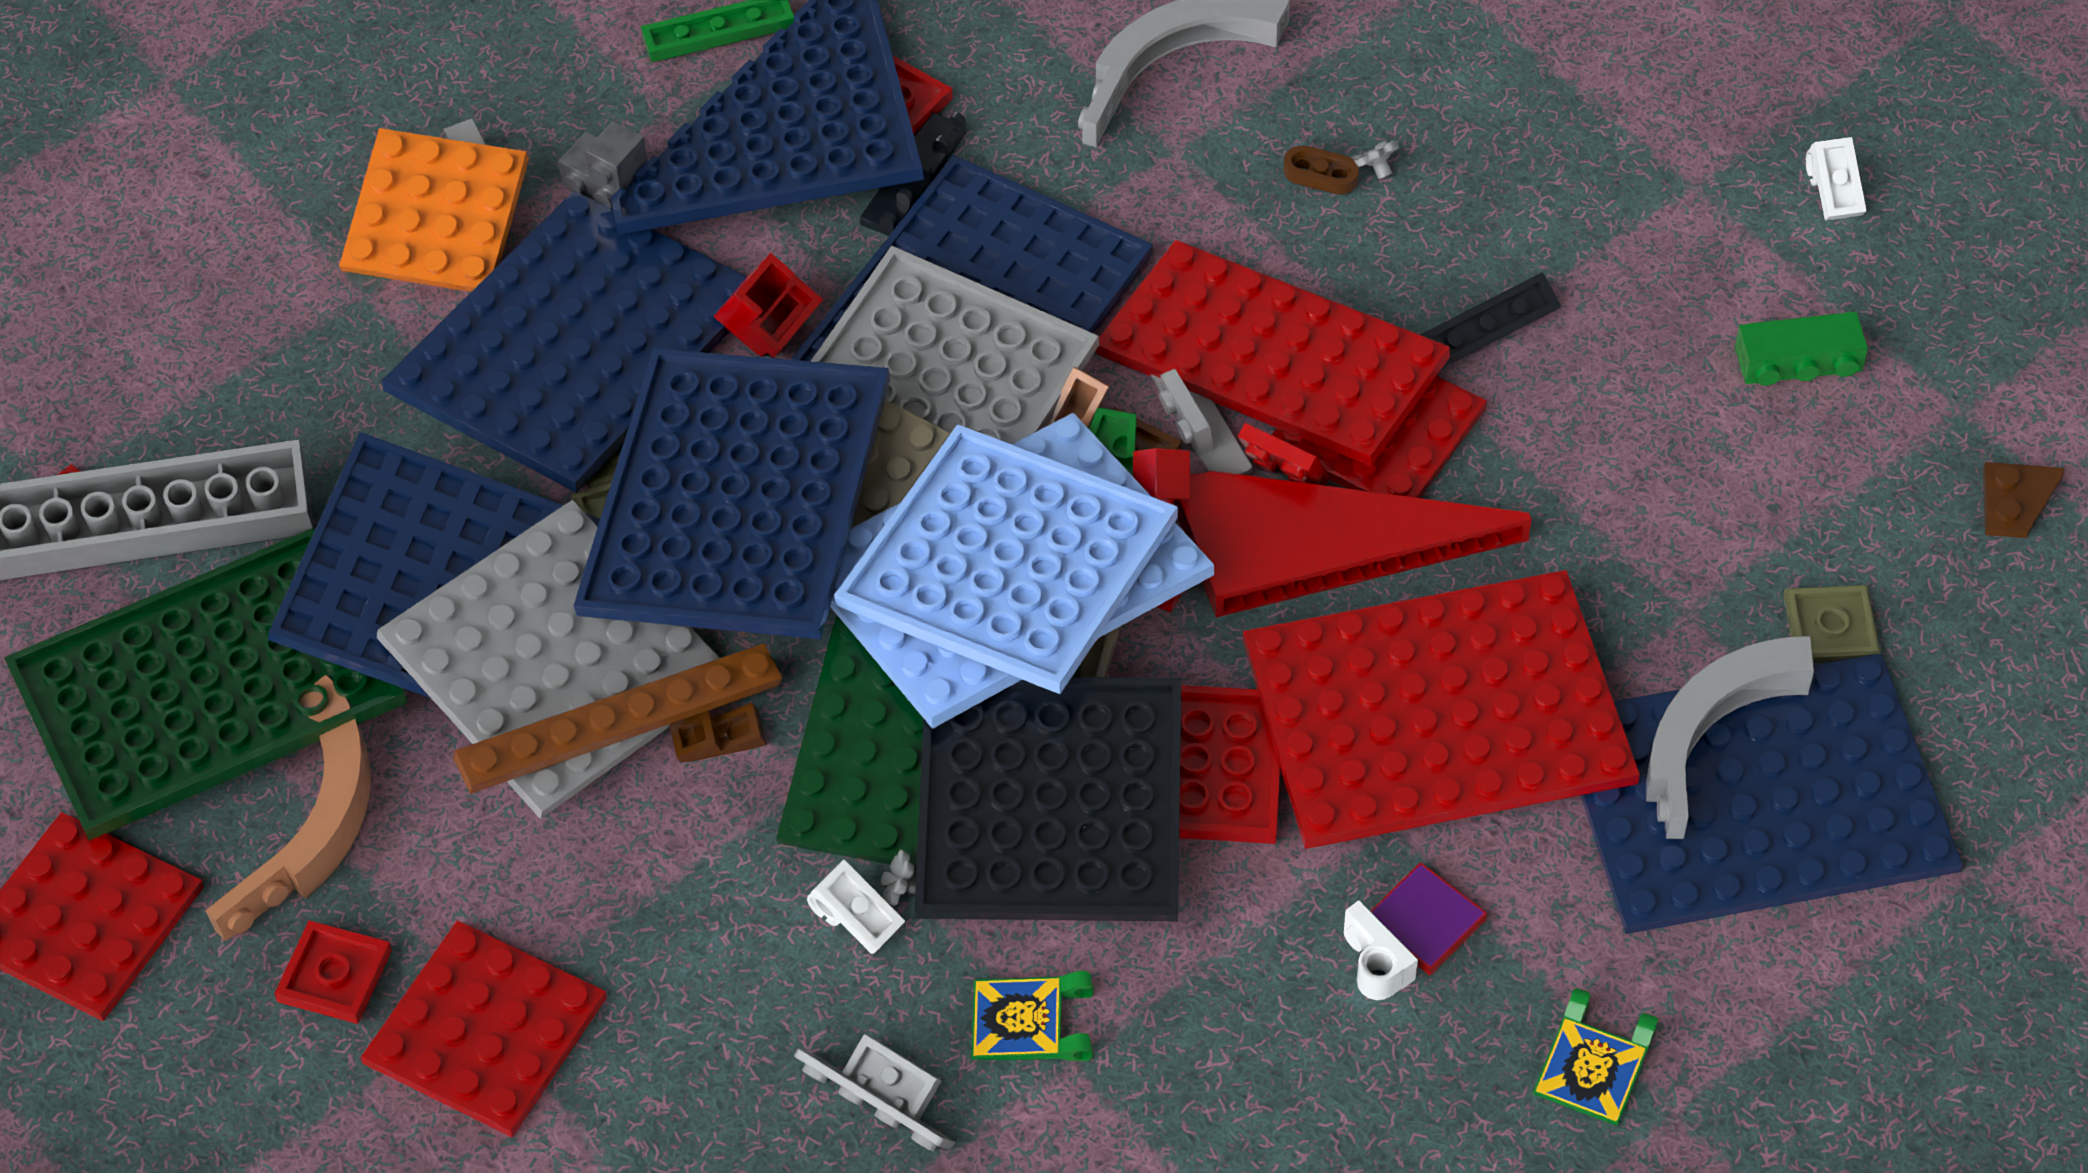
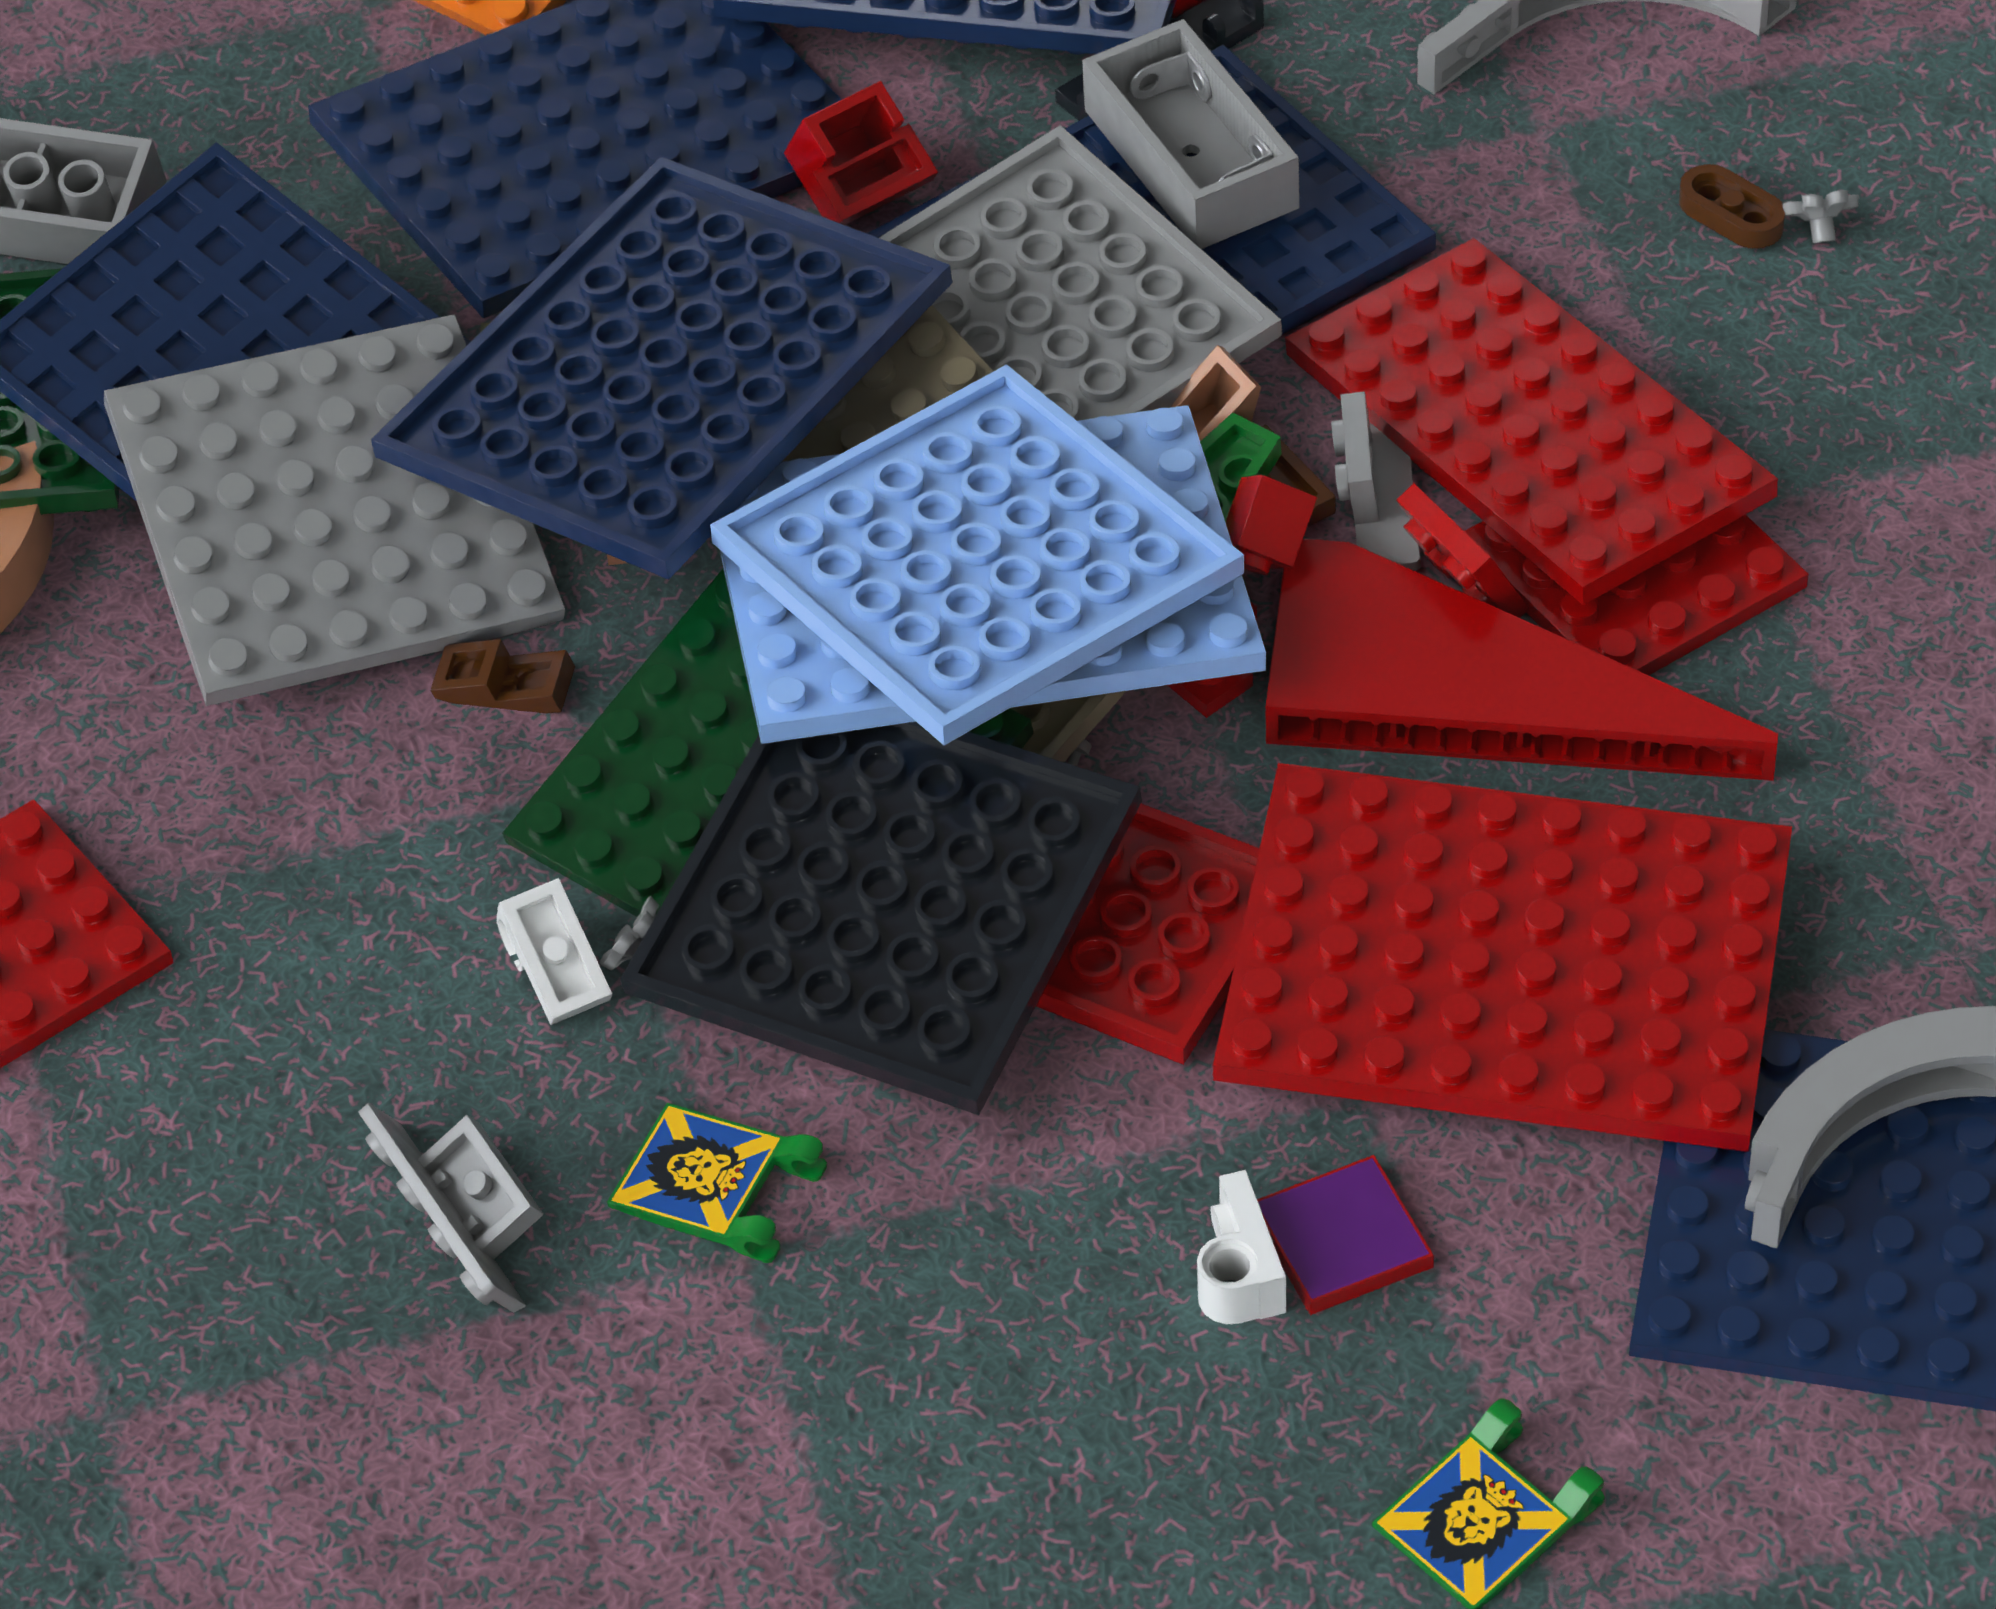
camera: 25 degrees right, 5 degrees down
dark orange plate [453,643,782,794] -> none
black hinge [1420,272,1561,369] -> none
none -> light grey piece [1082,19,1299,249]

